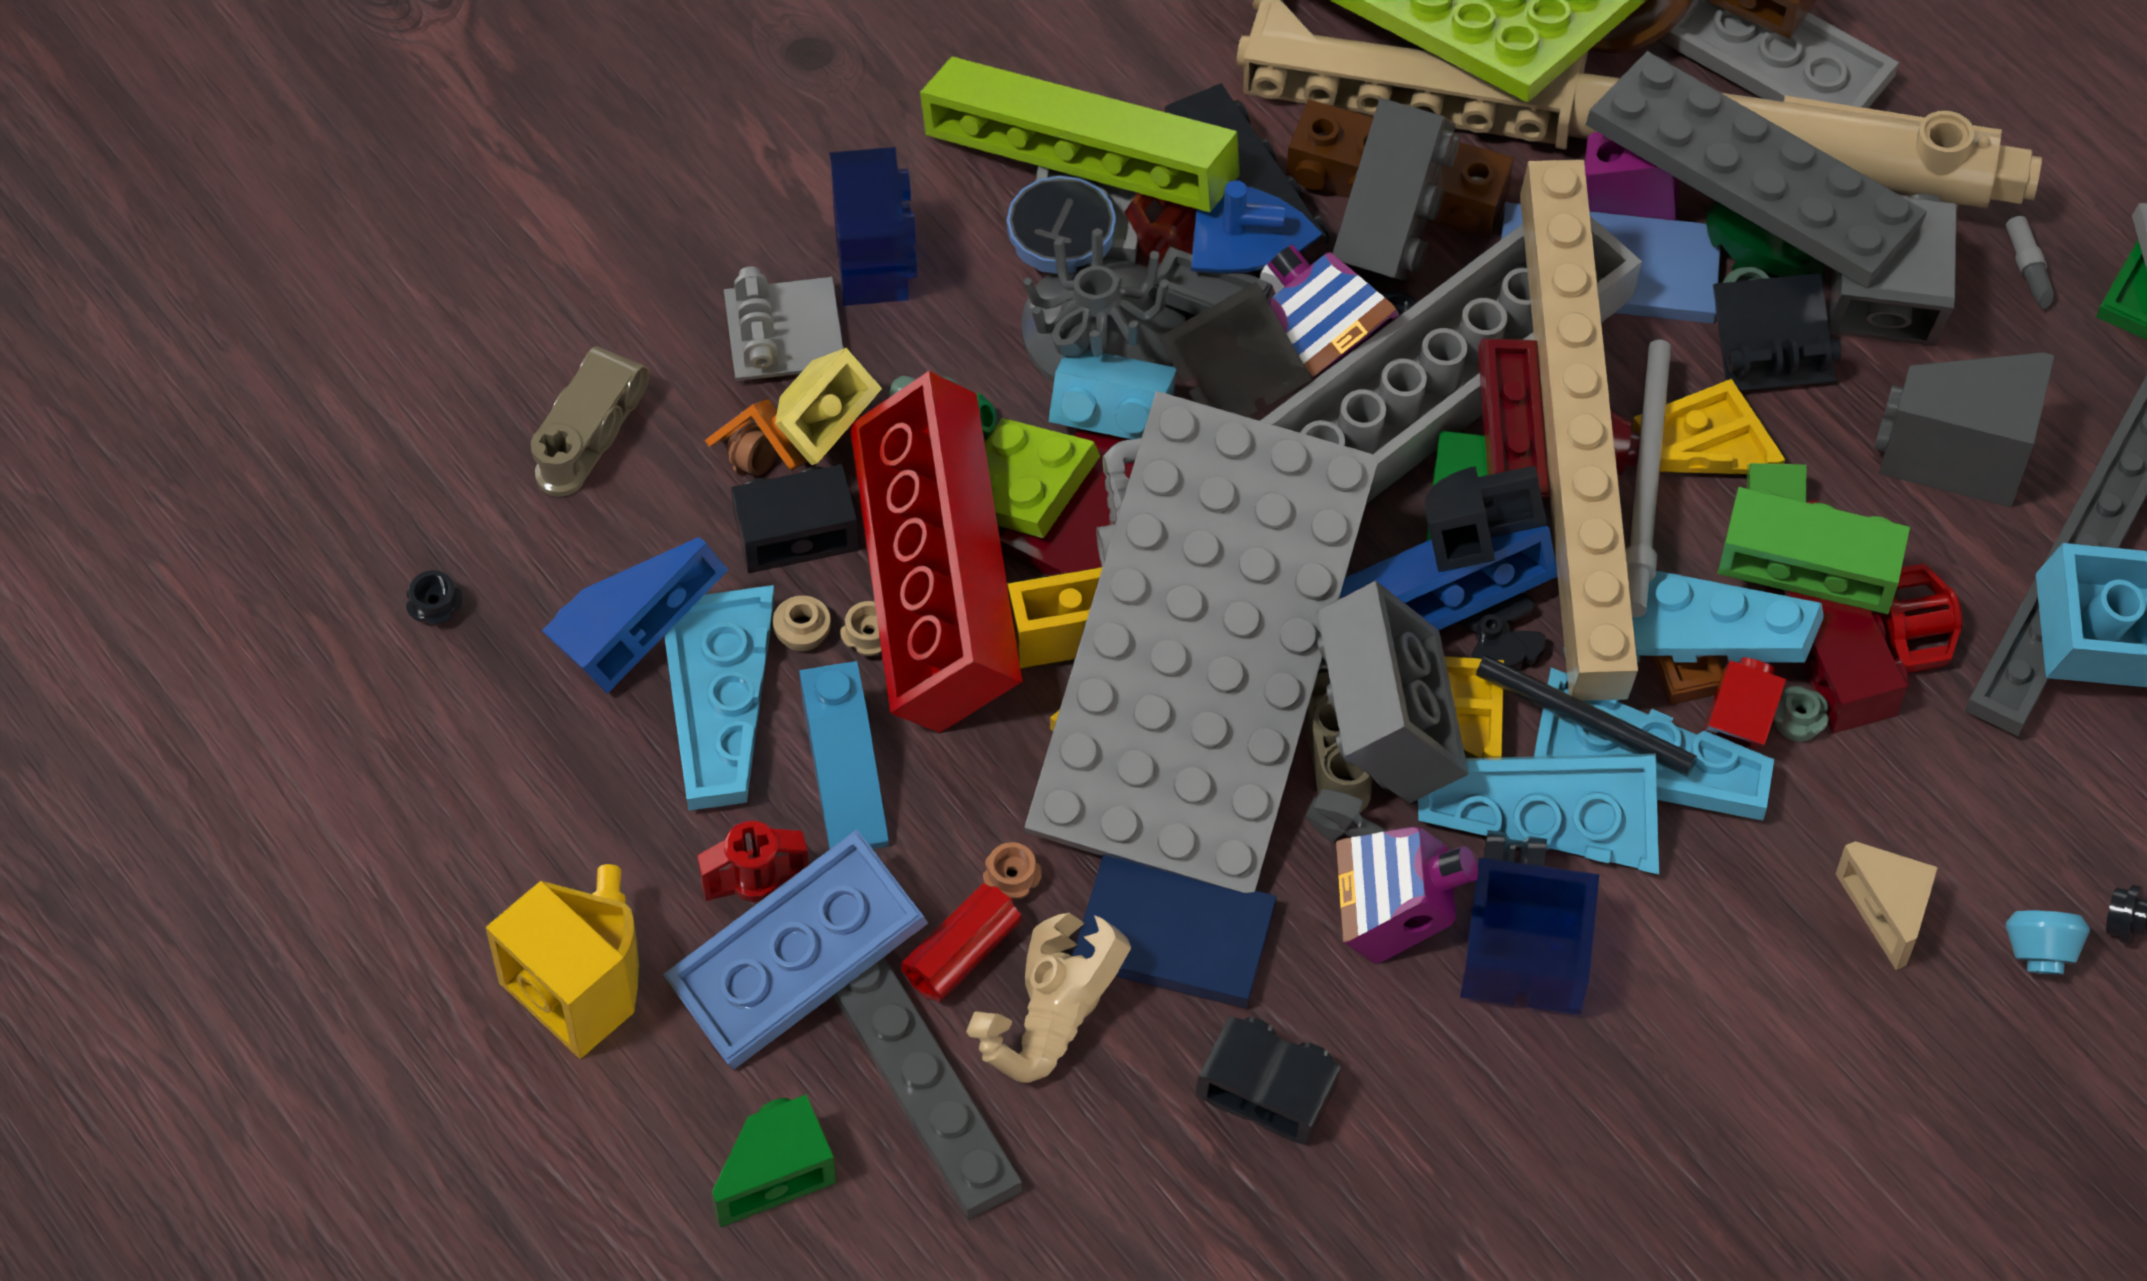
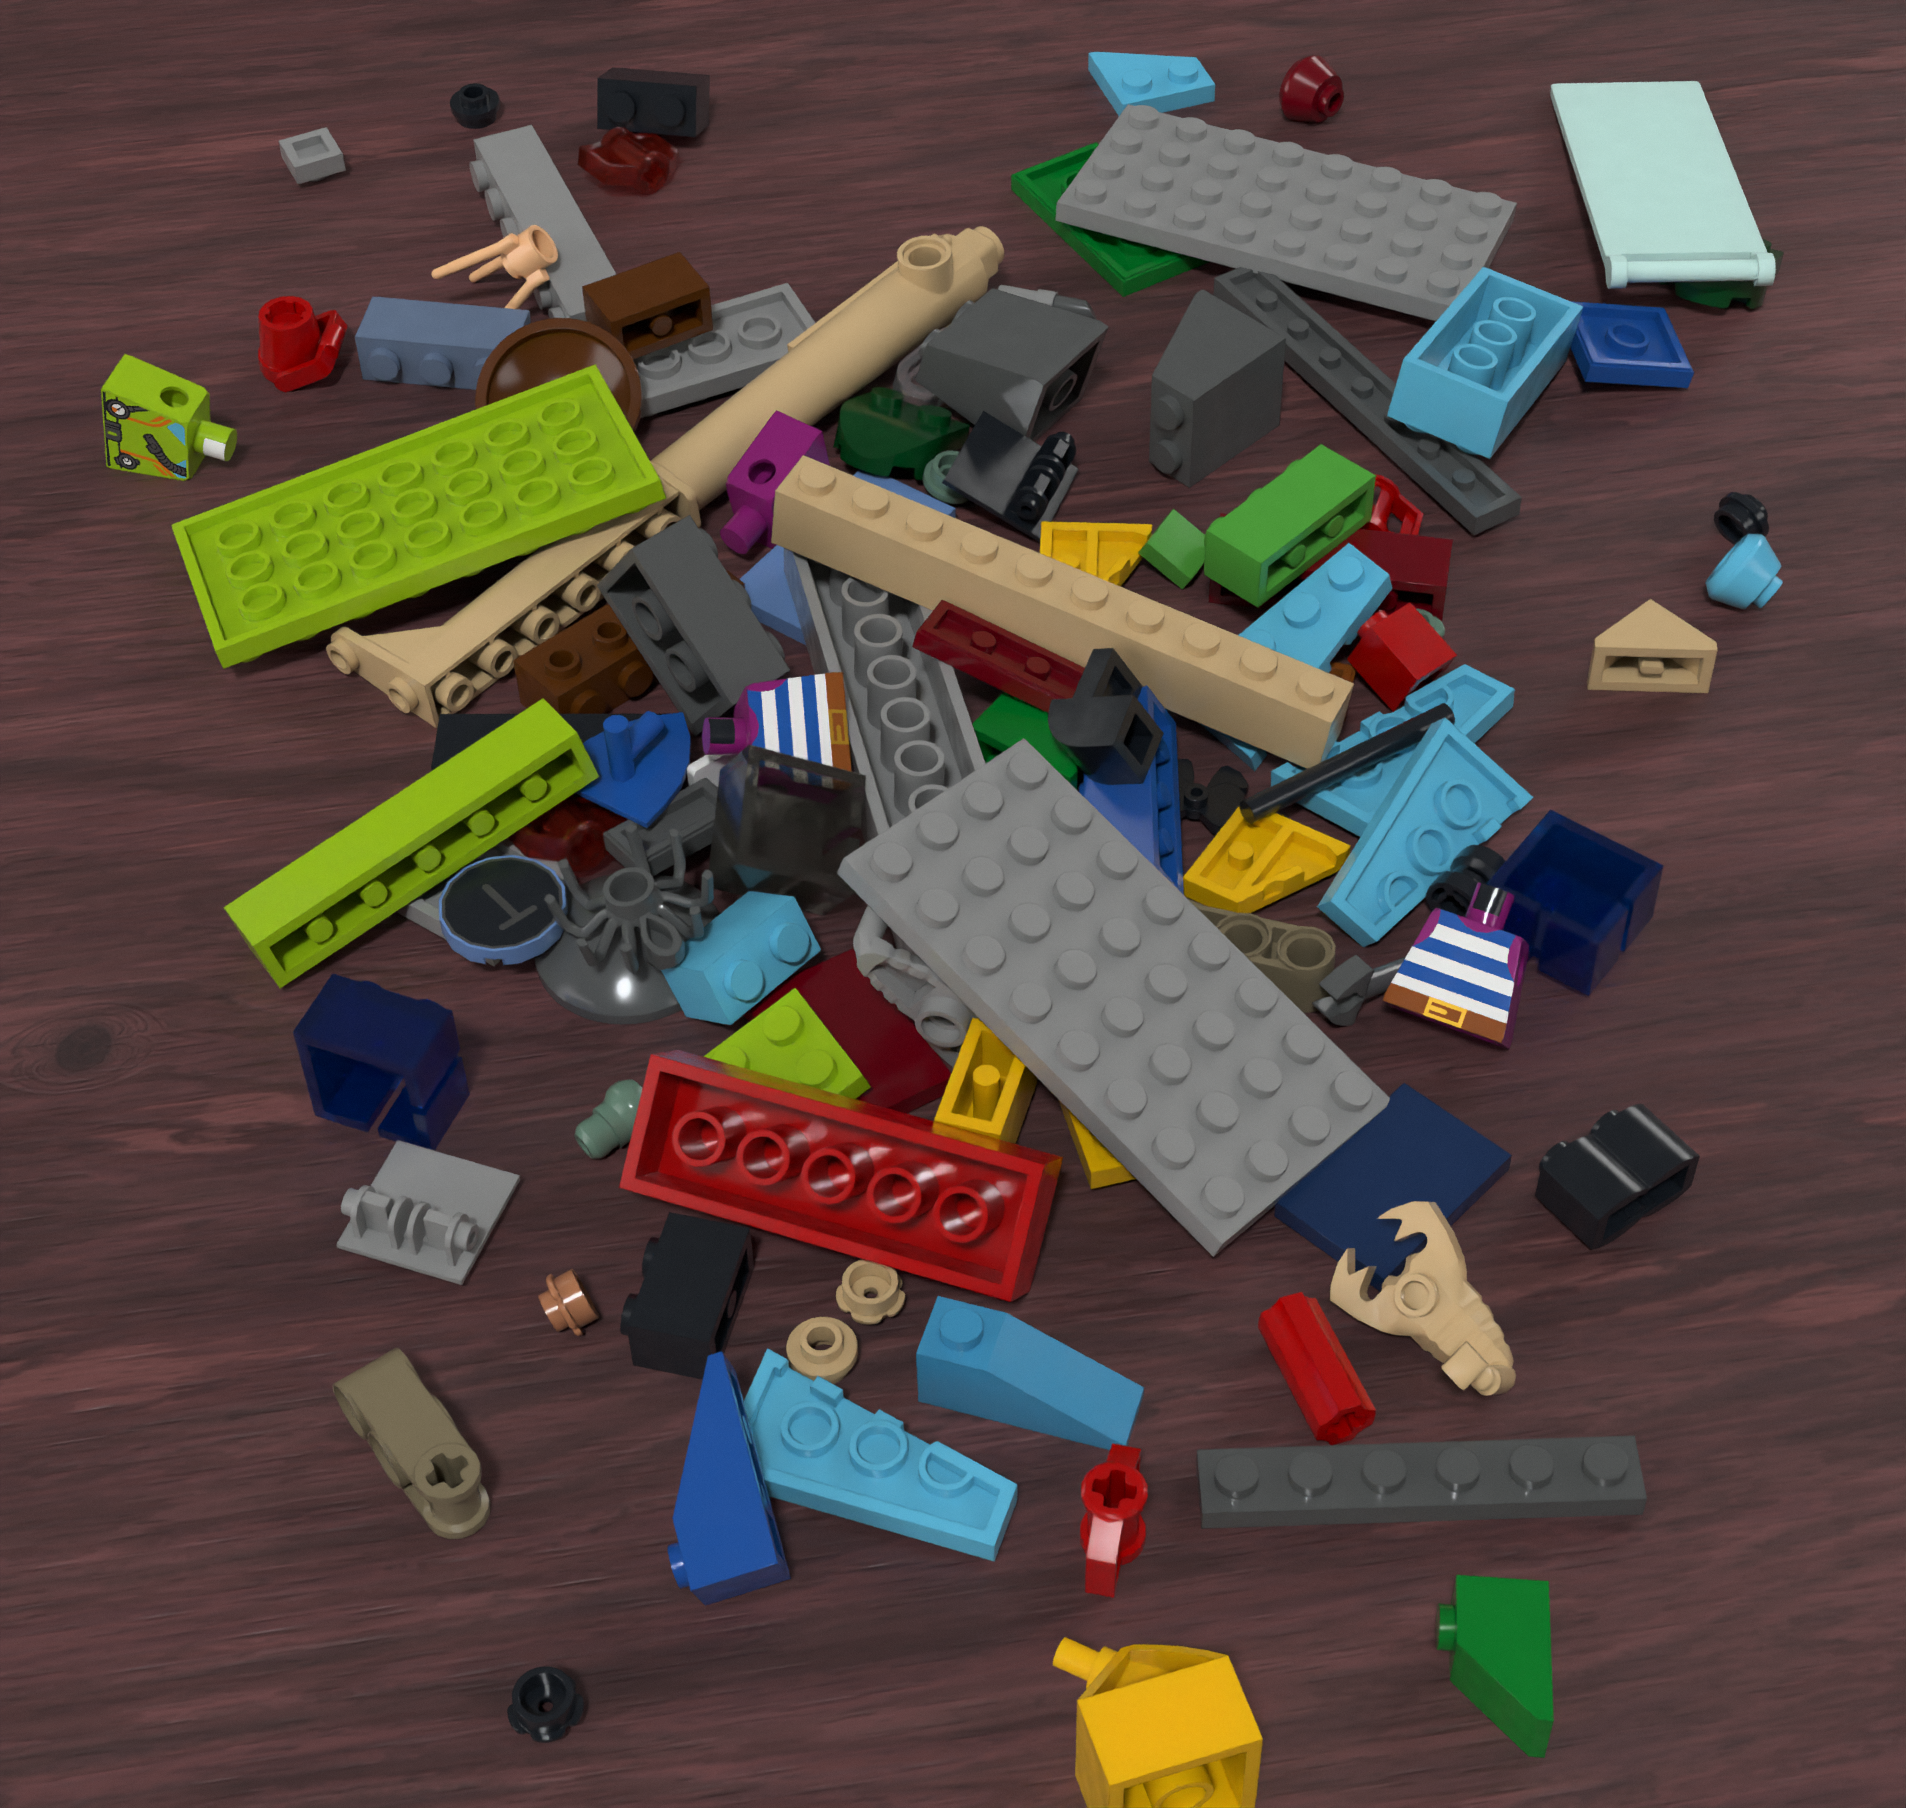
camera: 60 degrees left, 10 degrees down
medium blue tile [663,829,928,1070] -> none
orange bracket [704,398,808,471] -> none
light yellow slope [775,348,882,465] -> none
nougat plate [983,842,1042,900] -> none
dark grey brick [1317,581,1469,804] -> none
dark grey plate [1586,51,1927,288] -> none

